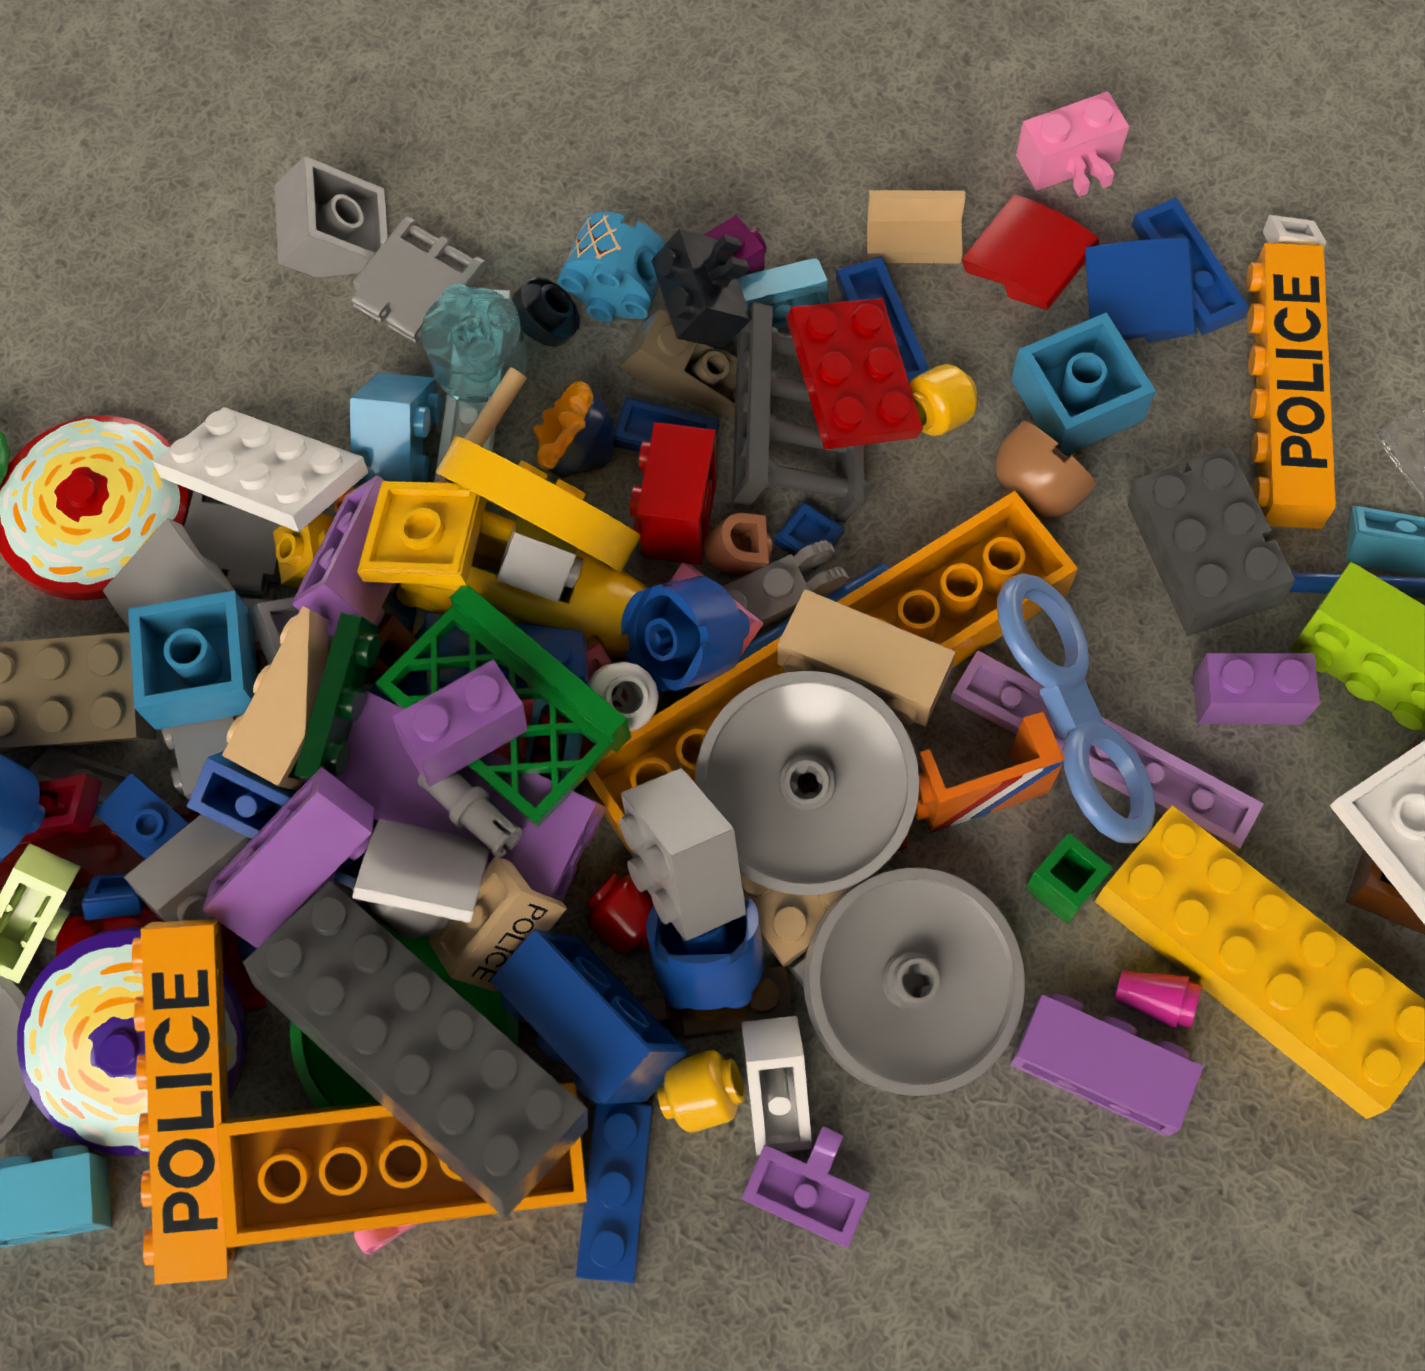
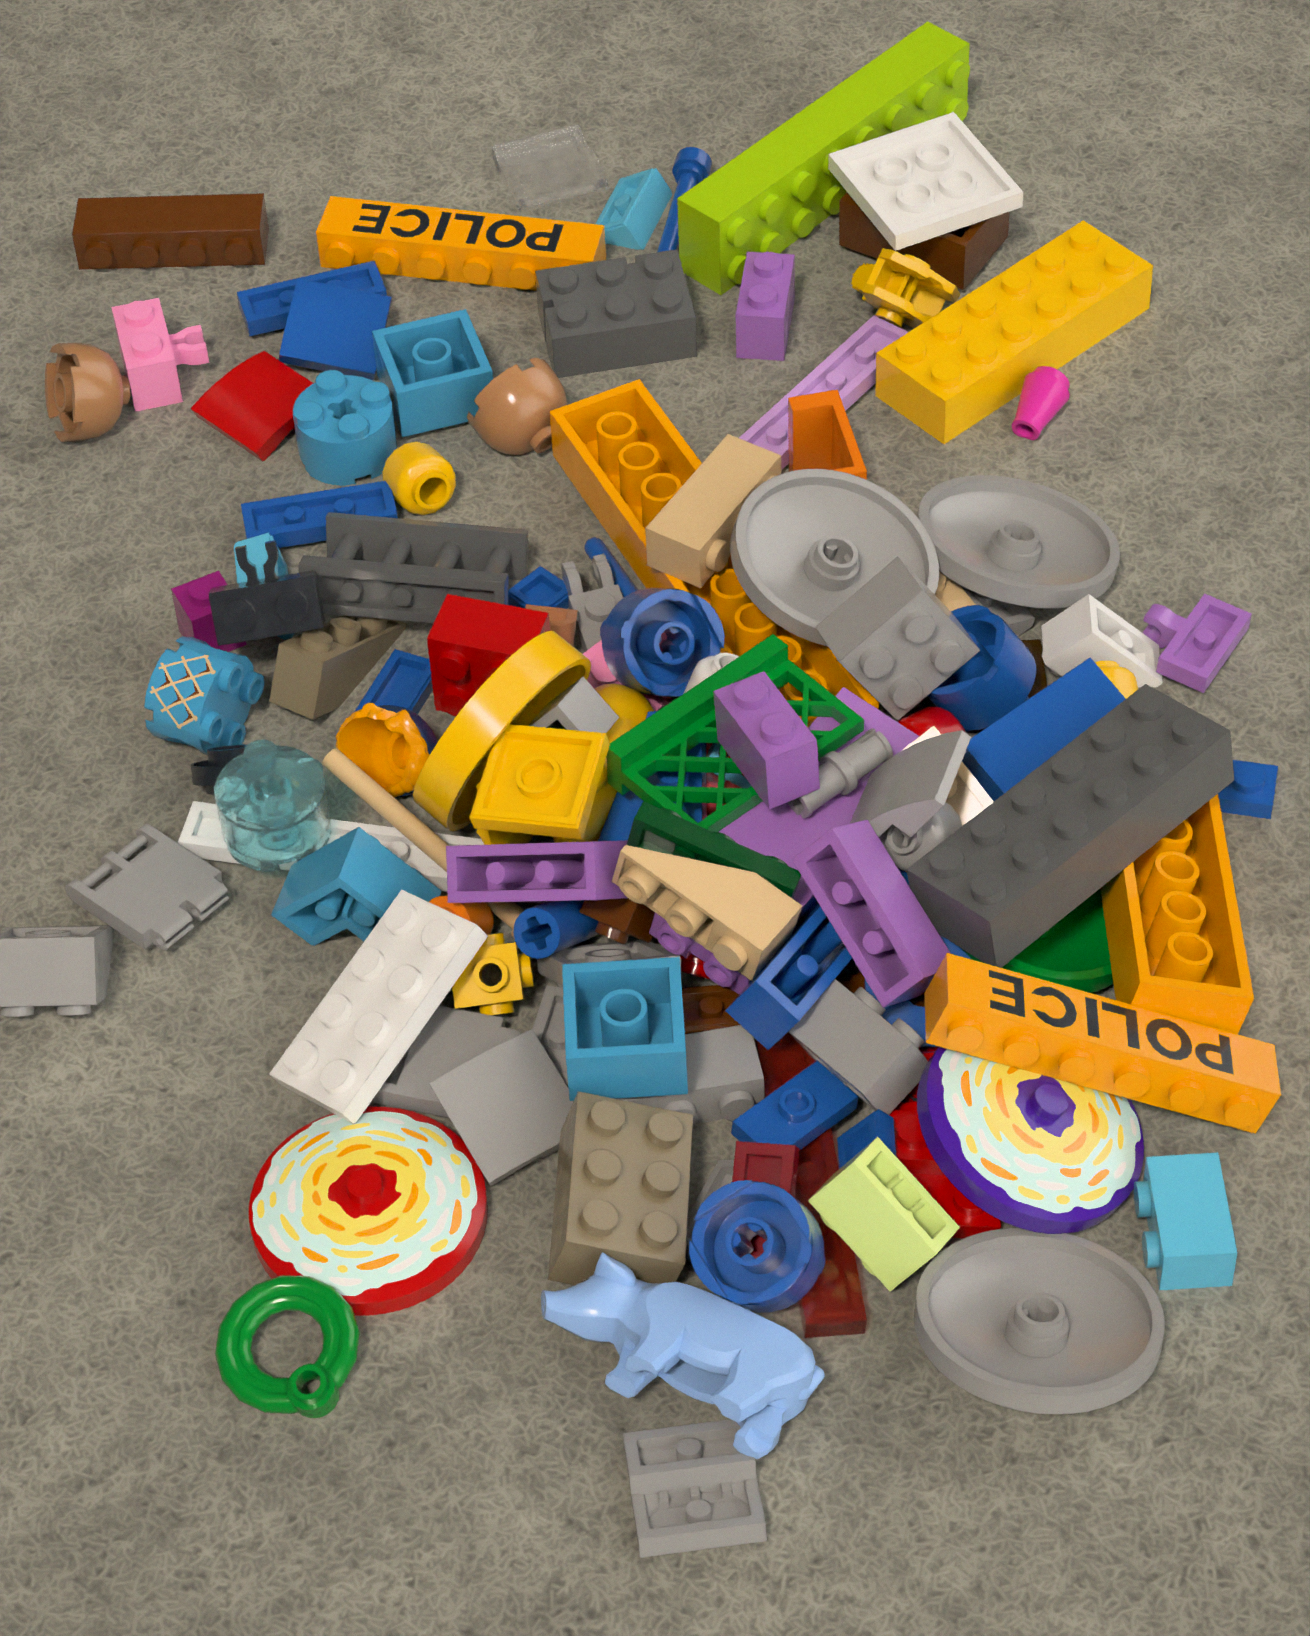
camera: 85 degrees left, 20 degrees down
red plate [786,298,923,450] -> none
tan panel [866,190,965,263] -> none
medium blue bar [997,573,1156,844] -> none
medium lavender brick [1010,993,1204,1137] -> none
green brick [1025,832,1113,924] -> none
white plate [1263,215,1326,247] -> none
none -> medium nougat cylinder [45,343,130,442]
none -> reddish brown brick [72,193,269,270]
none -> dark azure brick [293,370,397,486]
none -> yellow hinge [850,248,960,328]

